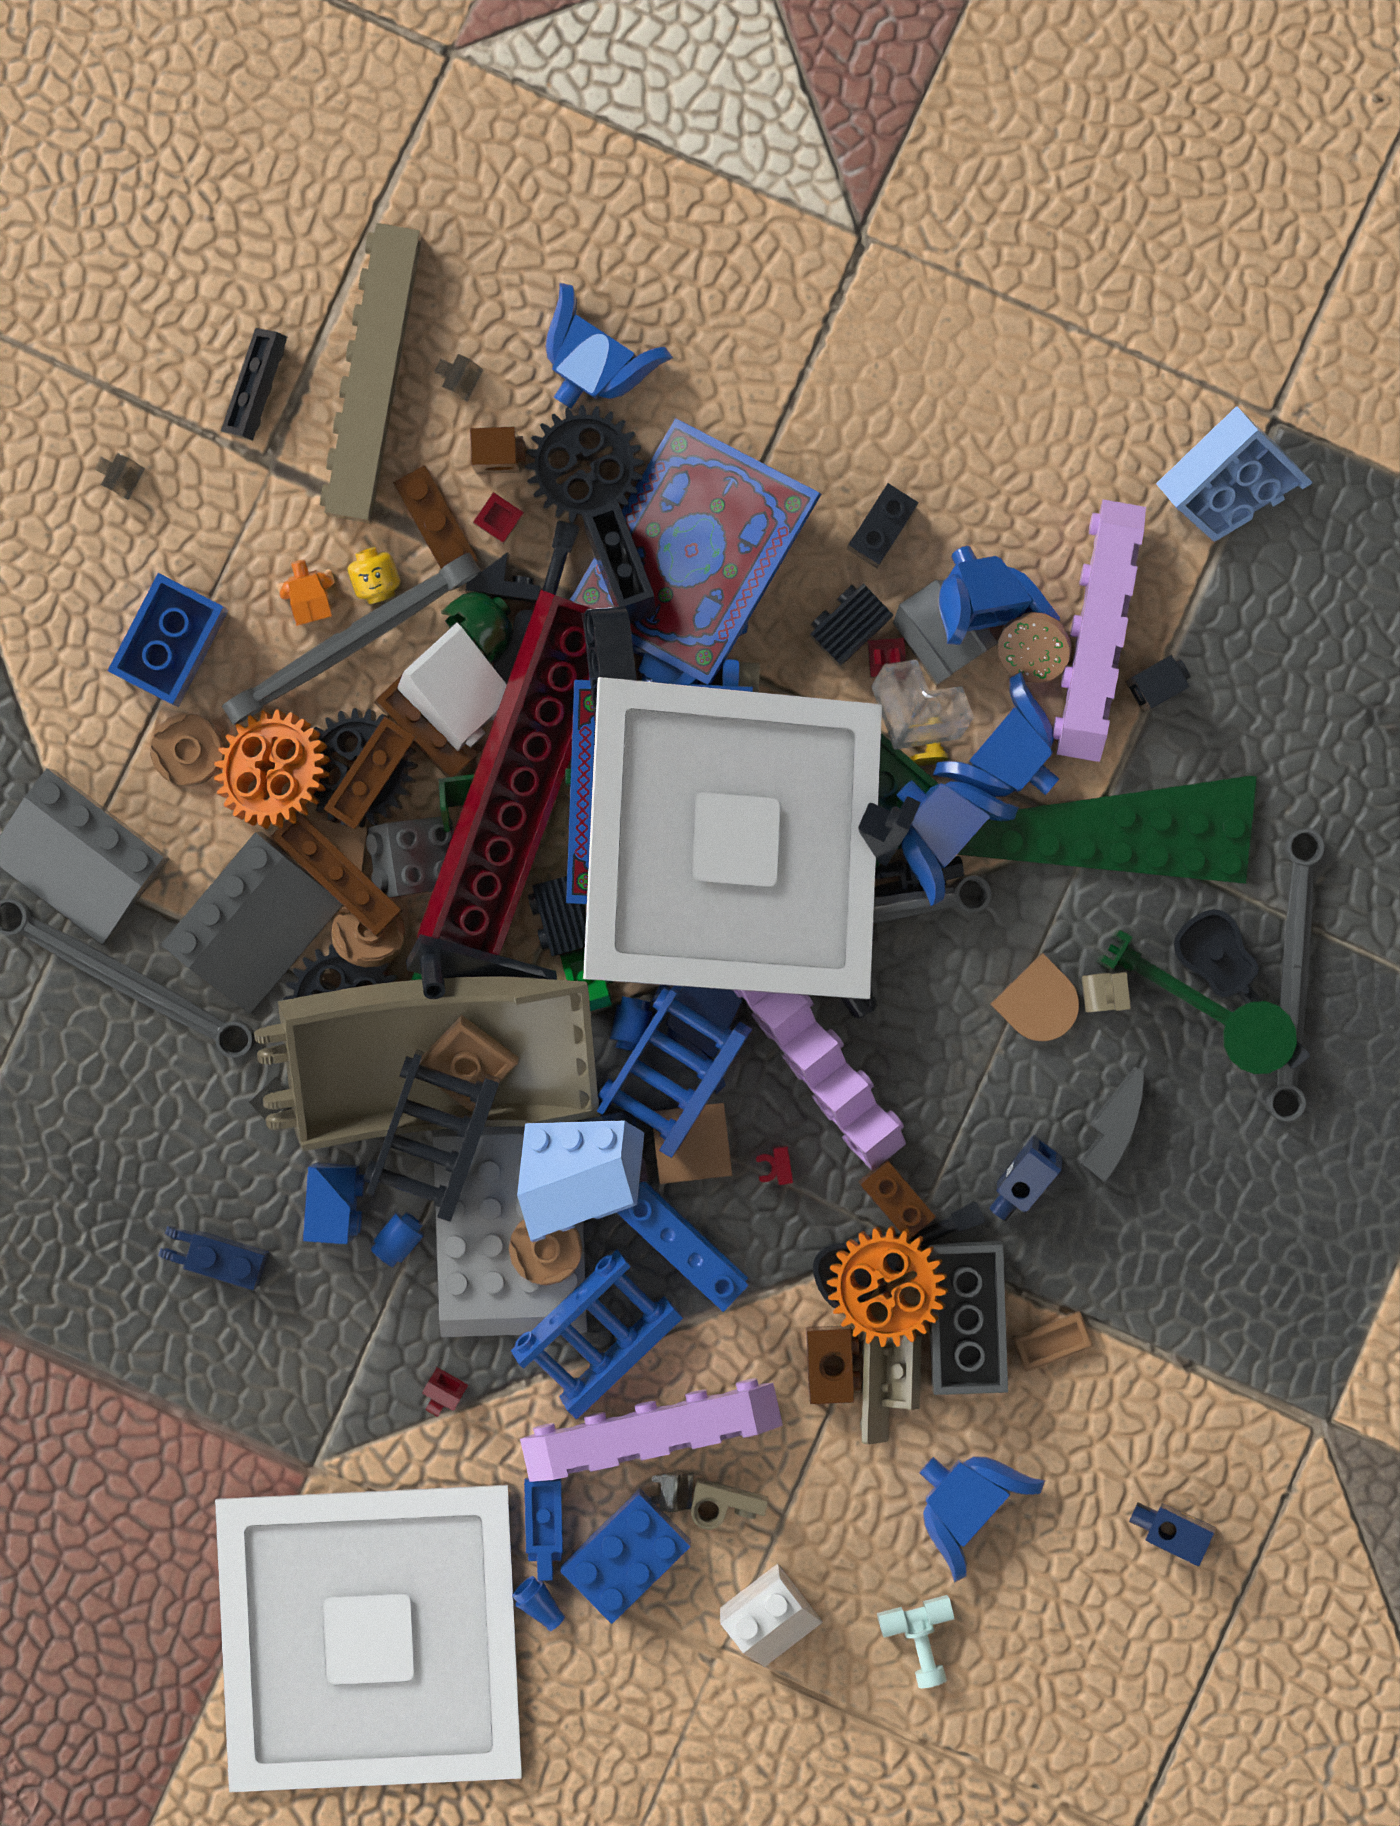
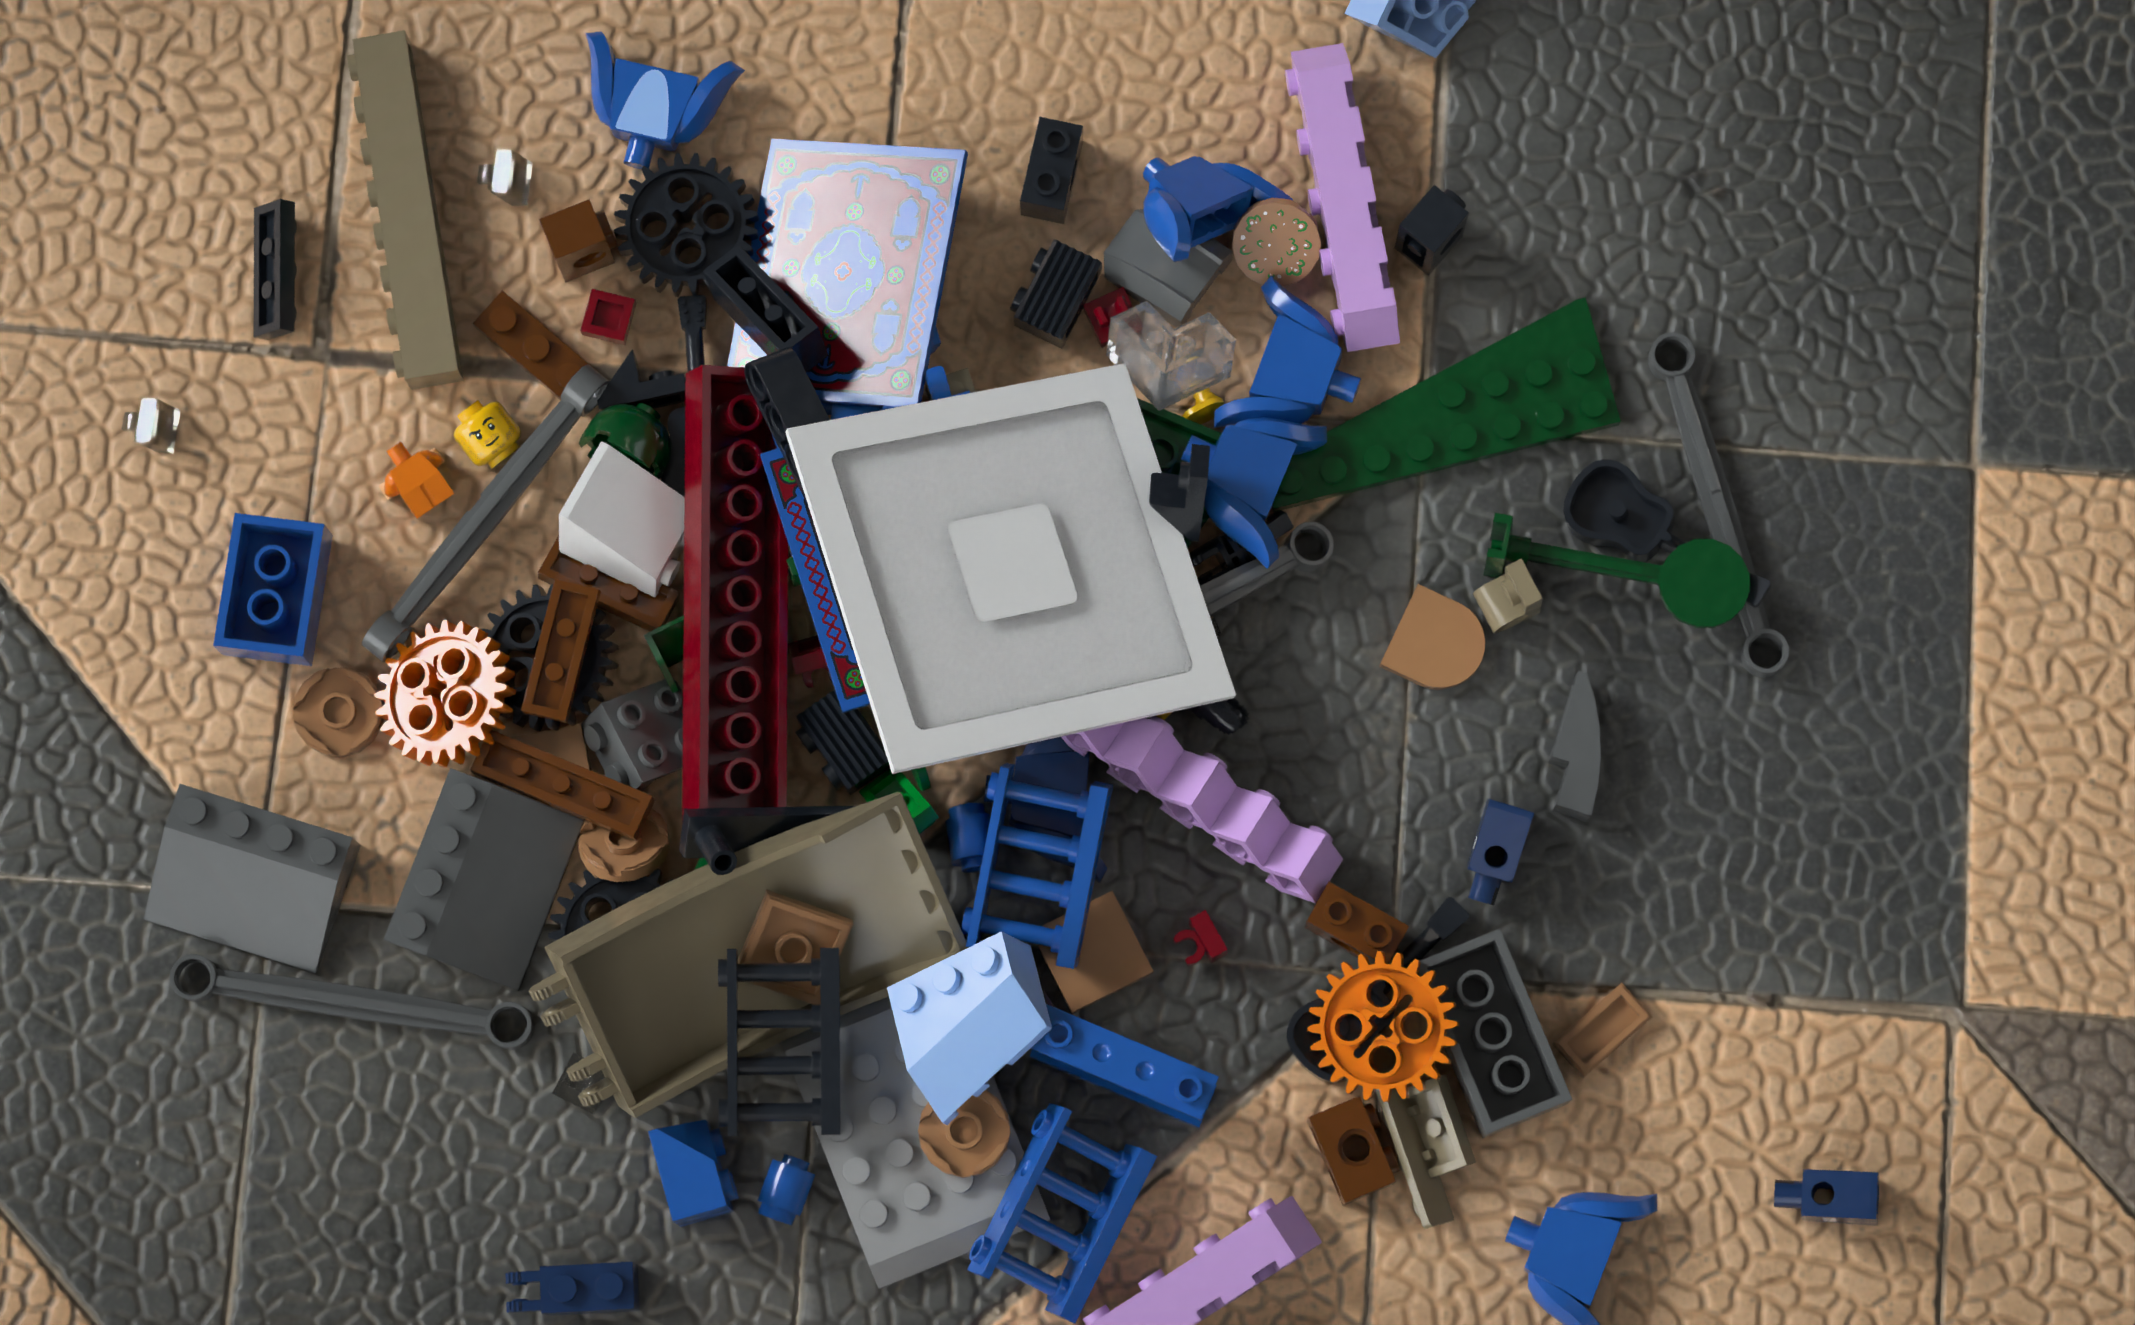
camera: 15 degrees left, 10 degrees down
none -> dark red tile [788,635,832,688]

